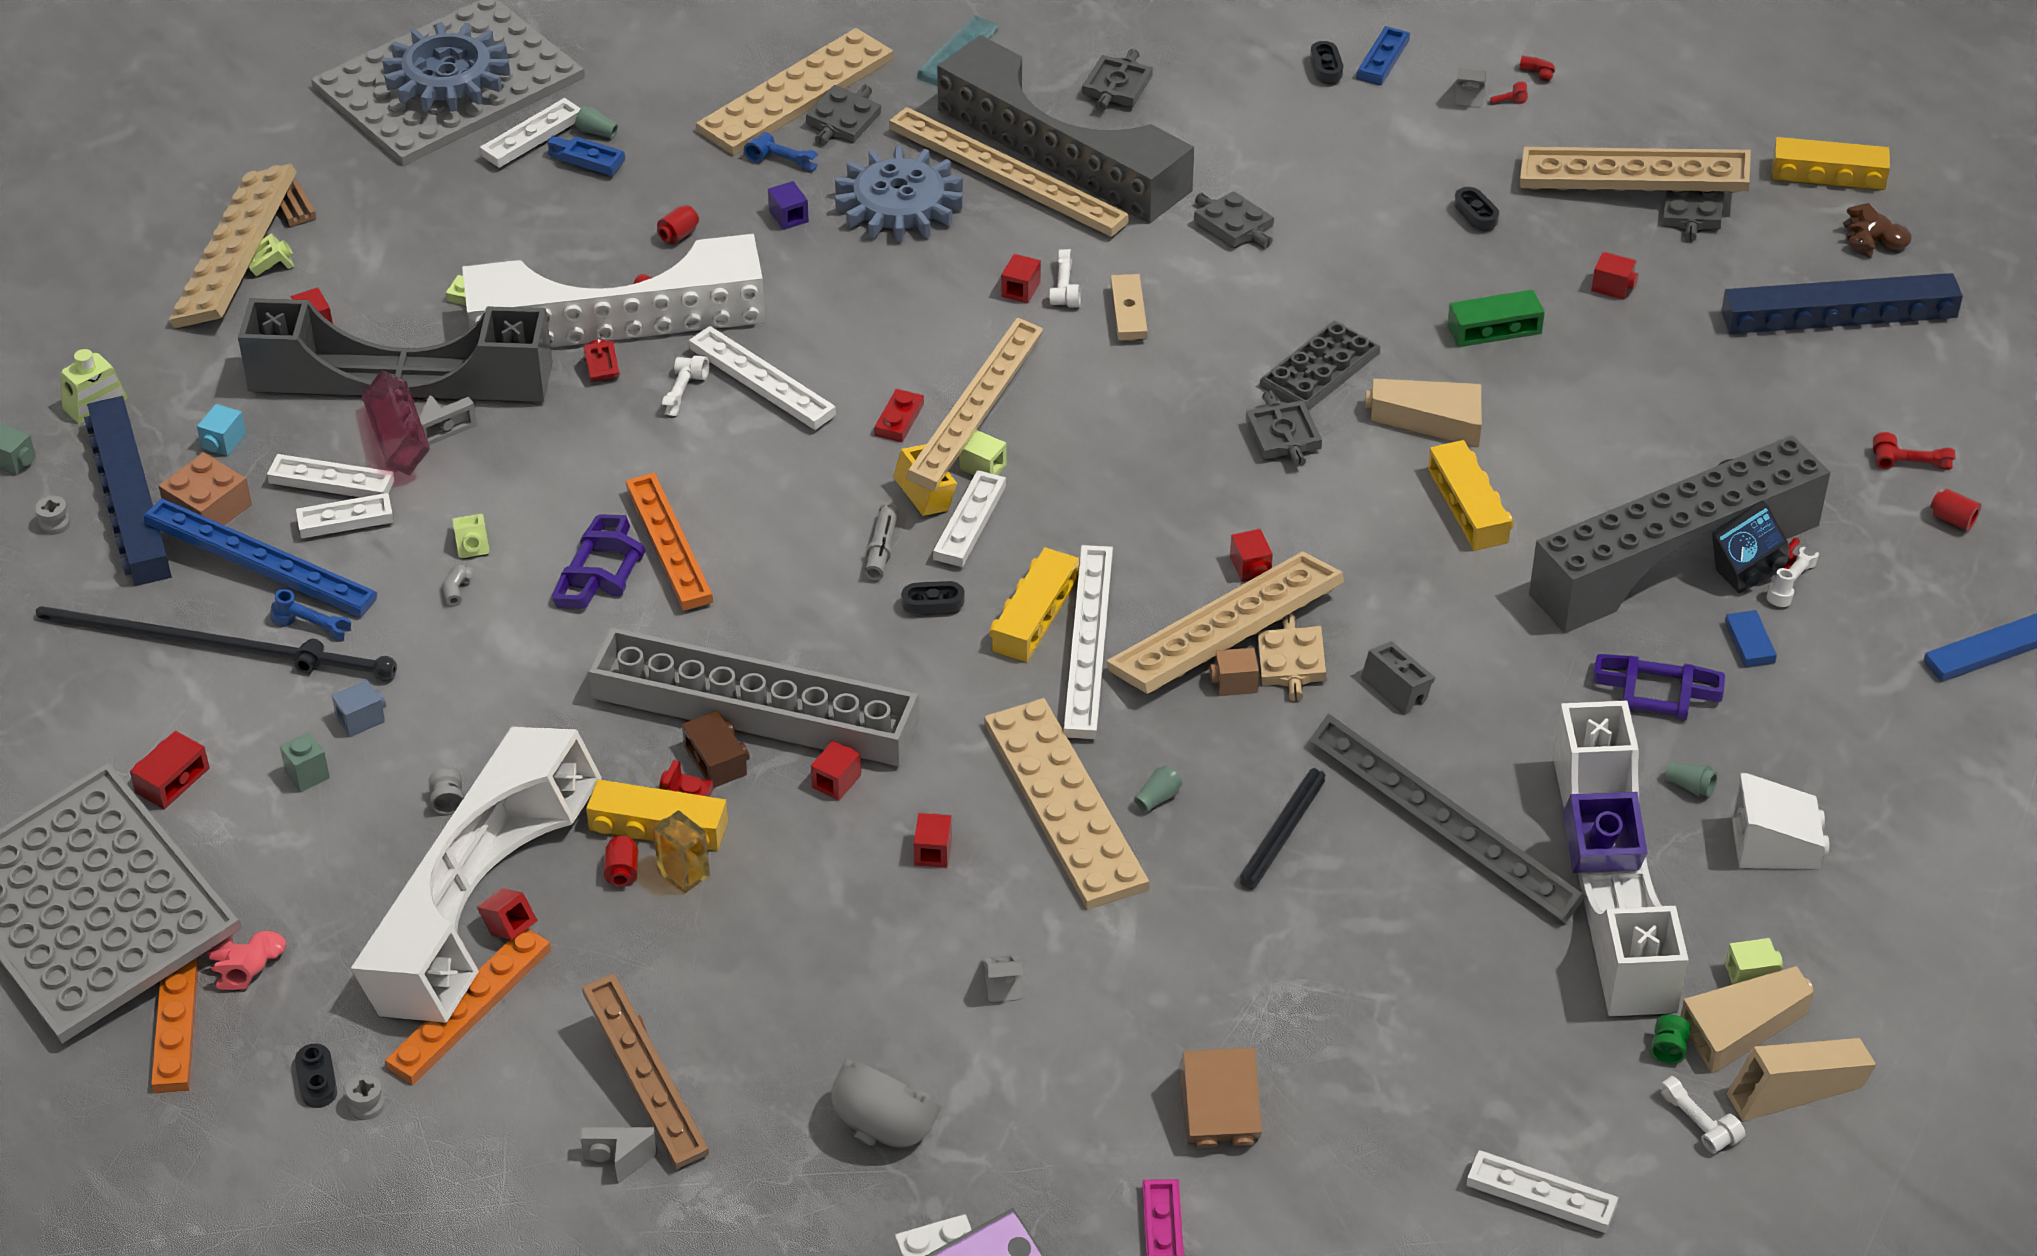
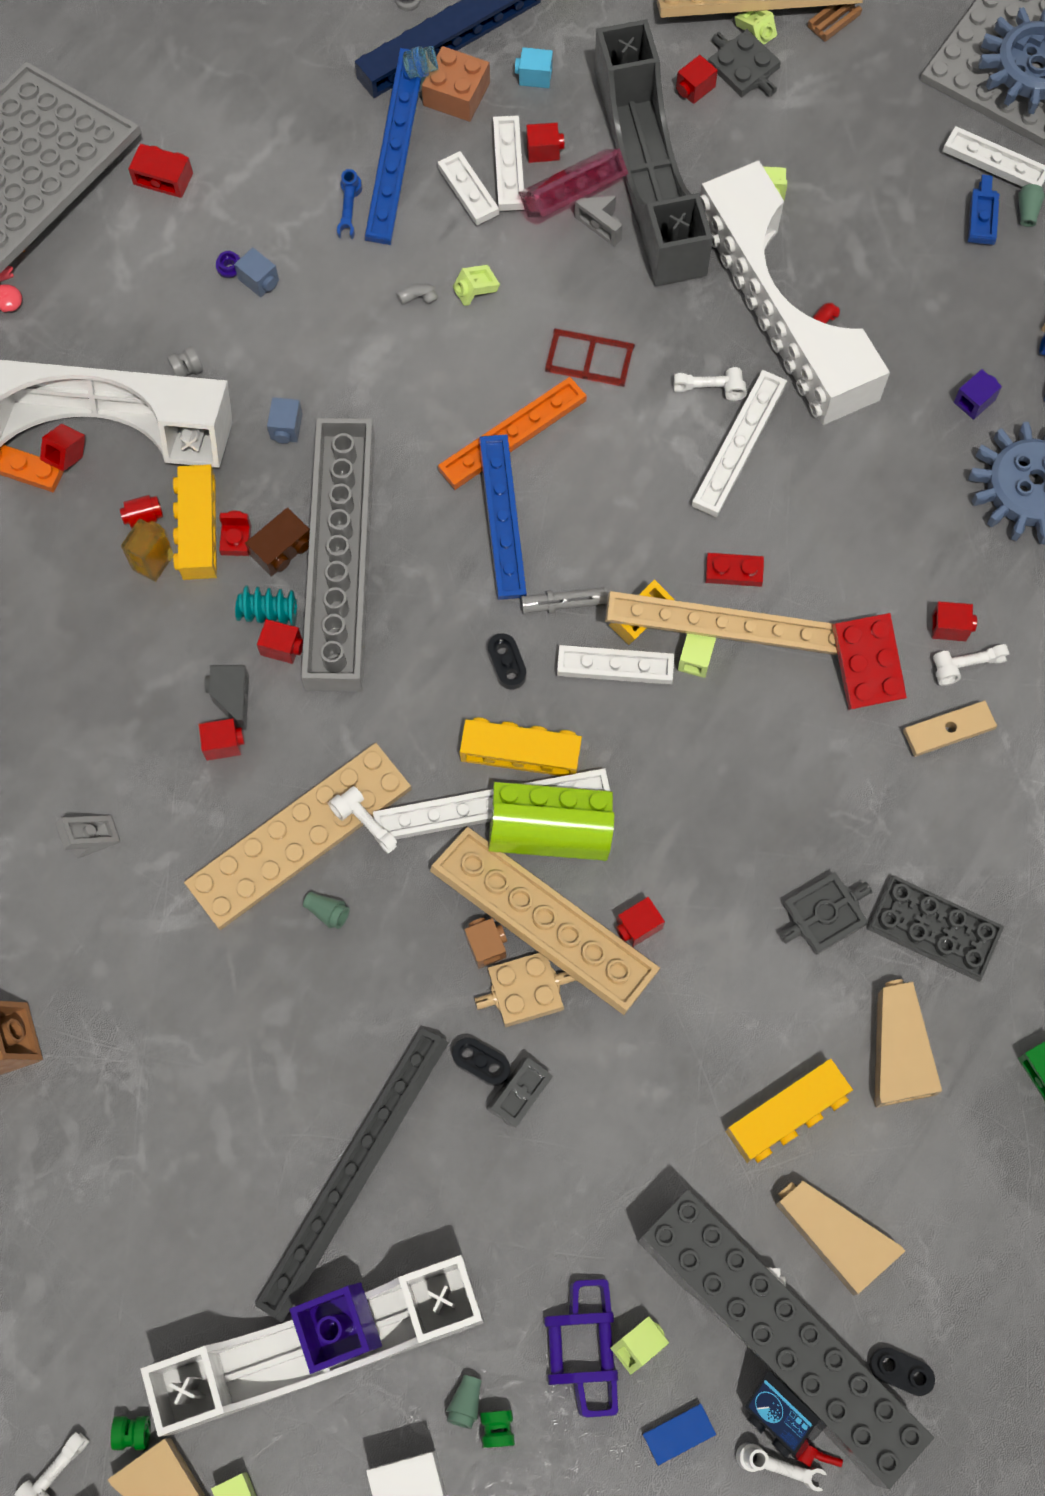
camera: 75 degrees right, 25 degrees up
black bar [35,606,397,681] -> none
sand green brick [280,732,330,792] -> none
dark purple bar [552,514,646,609] -> none
red bracket [583,339,620,382] -> none
red brick [657,205,699,244] -> none
black axle [1240,768,1326,889] -> none
none -> dark grey slope [205,665,249,730]
none -> dark purple plate [216,251,240,277]
none -> teal piece [235,585,297,626]
none -> sand blue brick [267,397,303,444]
none -> white brick [328,786,397,854]
none -> clear light blue piece [403,46,439,79]
none -> black plate [452,1038,510,1086]
none -> blue plate [479,434,527,600]
none -> green wheel [480,1410,515,1448]
none -> lime brick [488,782,614,861]
none -> red brick [526,122,565,163]
none -> clear red window [545,328,635,387]
none -> yellowish green brick [610,1316,669,1375]
none -> dark grey plate [708,29,781,98]
none -> tan slope [776,1181,905,1296]
none -> red plate [832,613,907,710]

